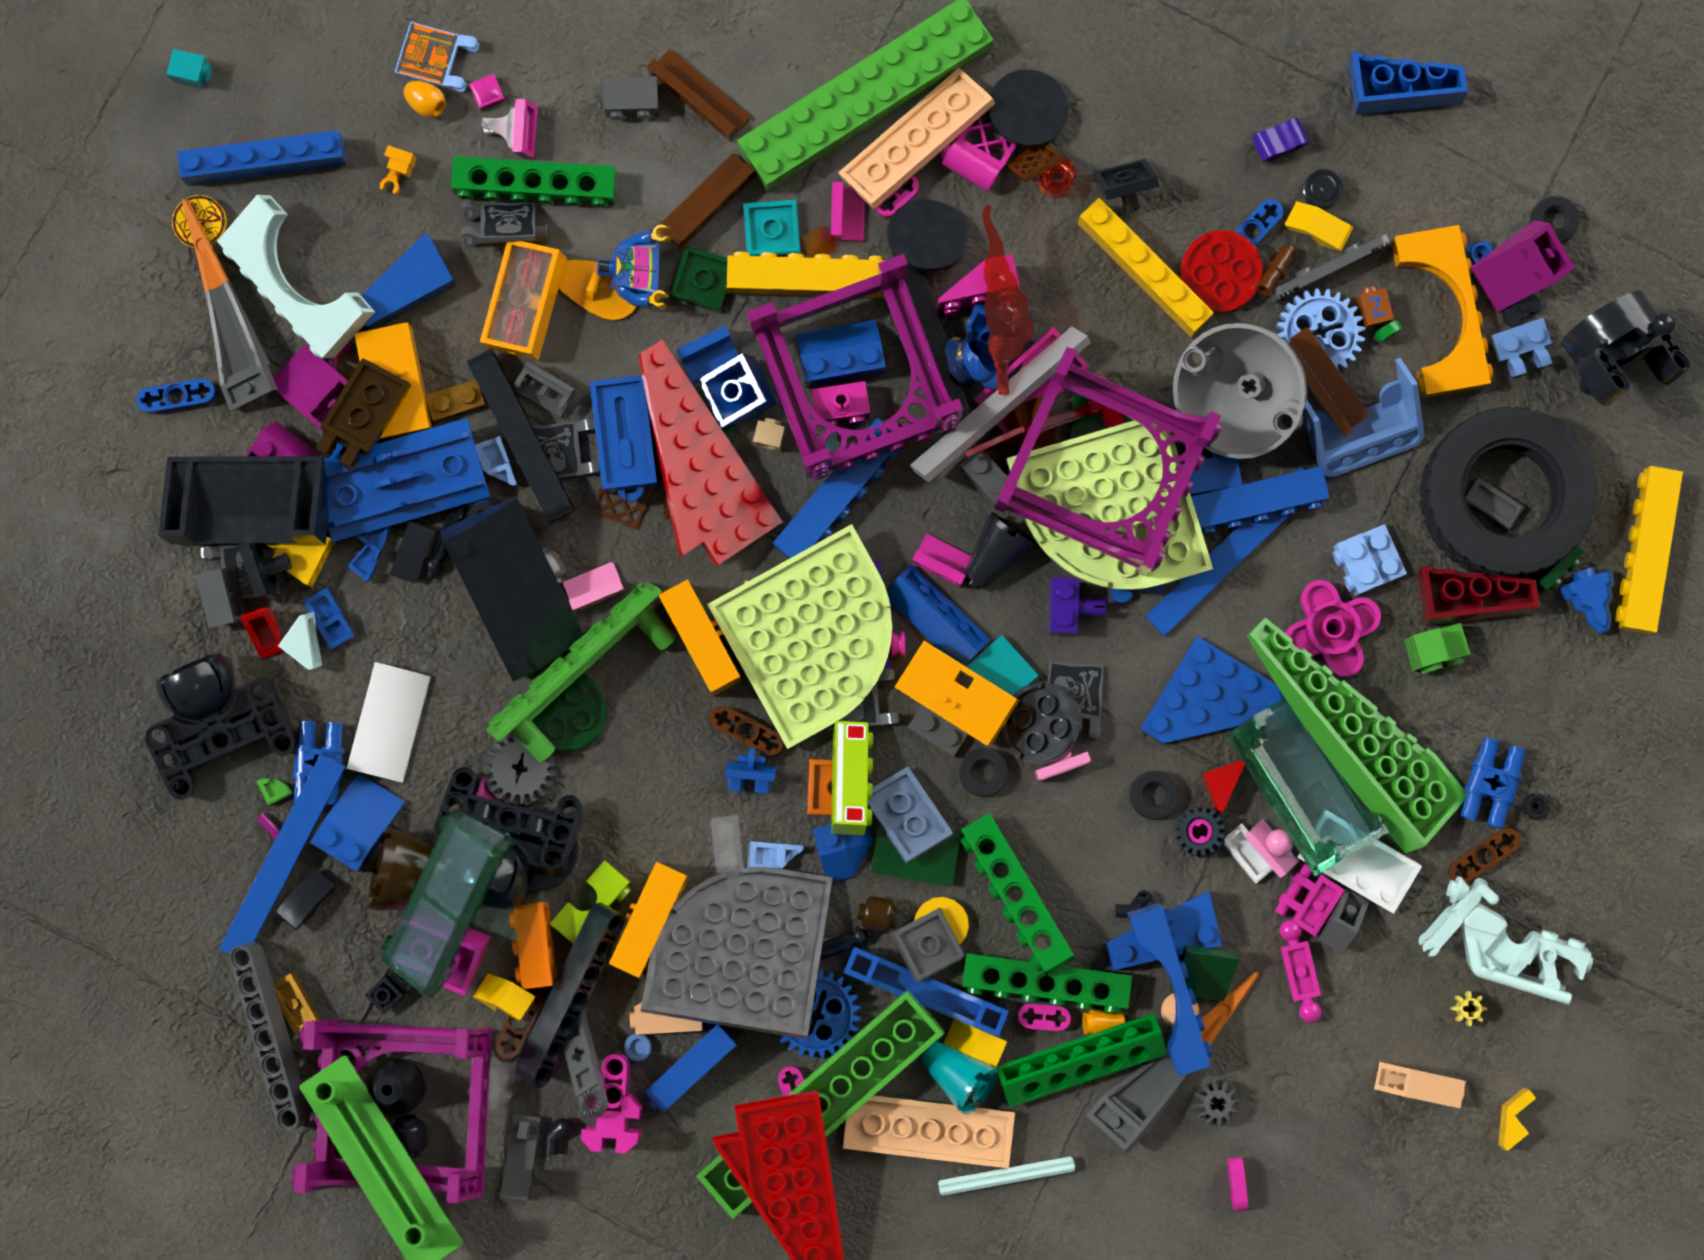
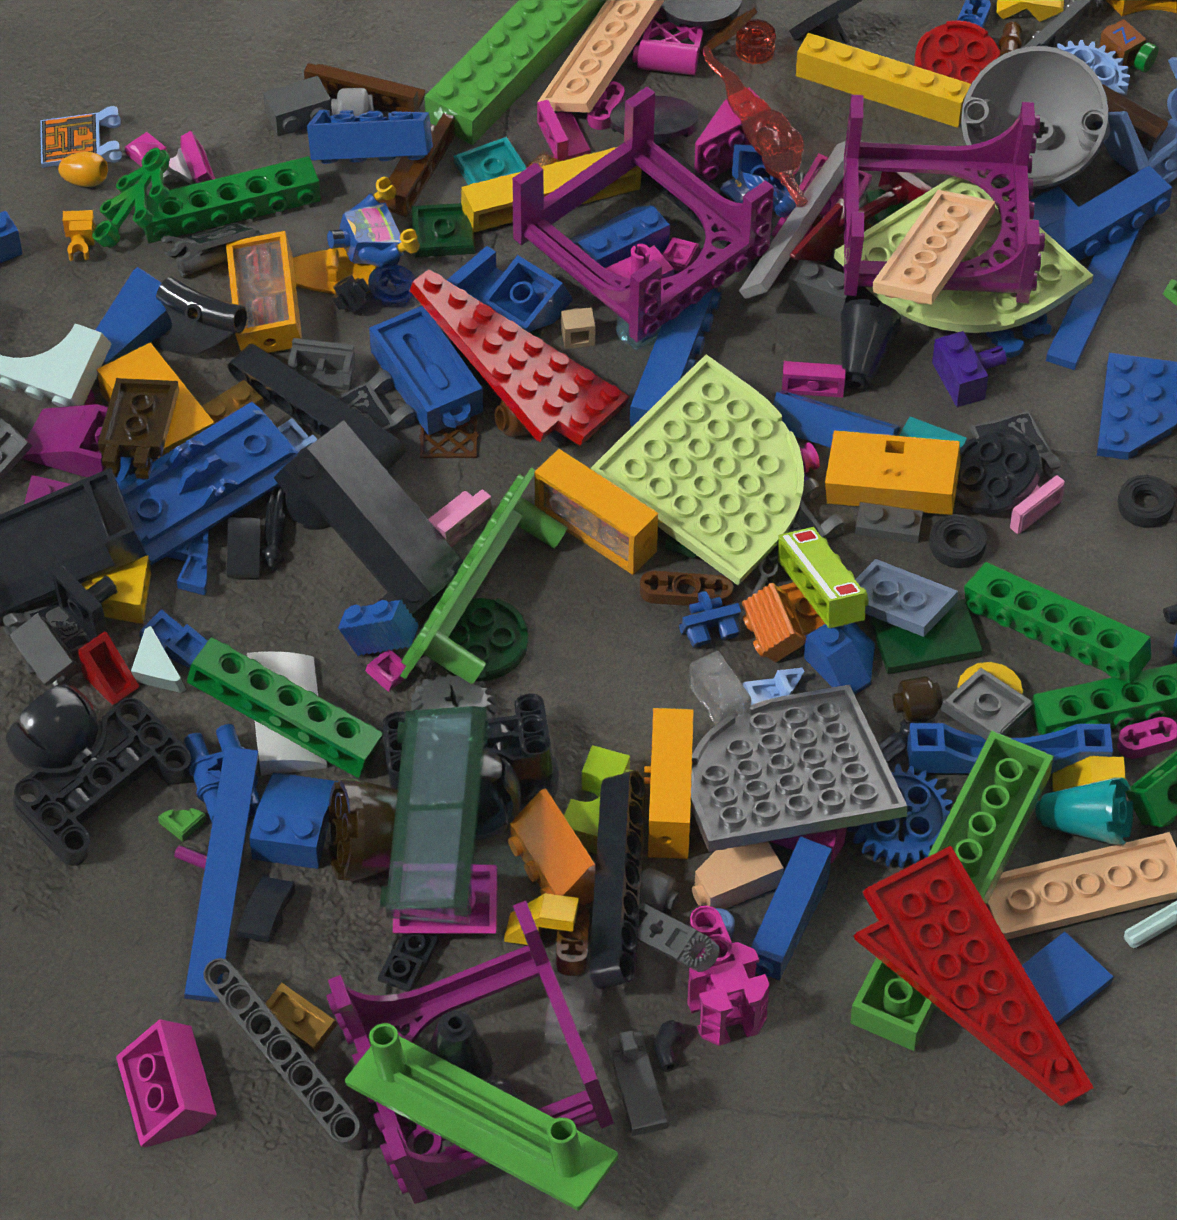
camera: 25 degrees left, 30 degrees down
none -> green plant [92,148,170,248]
none -> dark pink slope [116,1019,217,1147]
none -> black pin [151,277,247,354]
none -> green brick [187,637,383,779]
none -> blue wedge [307,110,433,164]
none -> light grey head [331,88,374,116]
none -> black gear [331,275,371,313]
none -> blue brick [338,600,418,656]
none -> dark pink tile [365,650,412,692]
none -> clear blue gear [368,264,415,307]
none -> dark grey head [640,867,680,913]
none -> dark pink tile [663,237,701,272]
none -> orange brick [742,583,806,663]
none -> dark grey hand [751,559,779,597]
none -> light nougat plate [873,190,995,305]
none -> blue tile [1022,931,1114,1026]

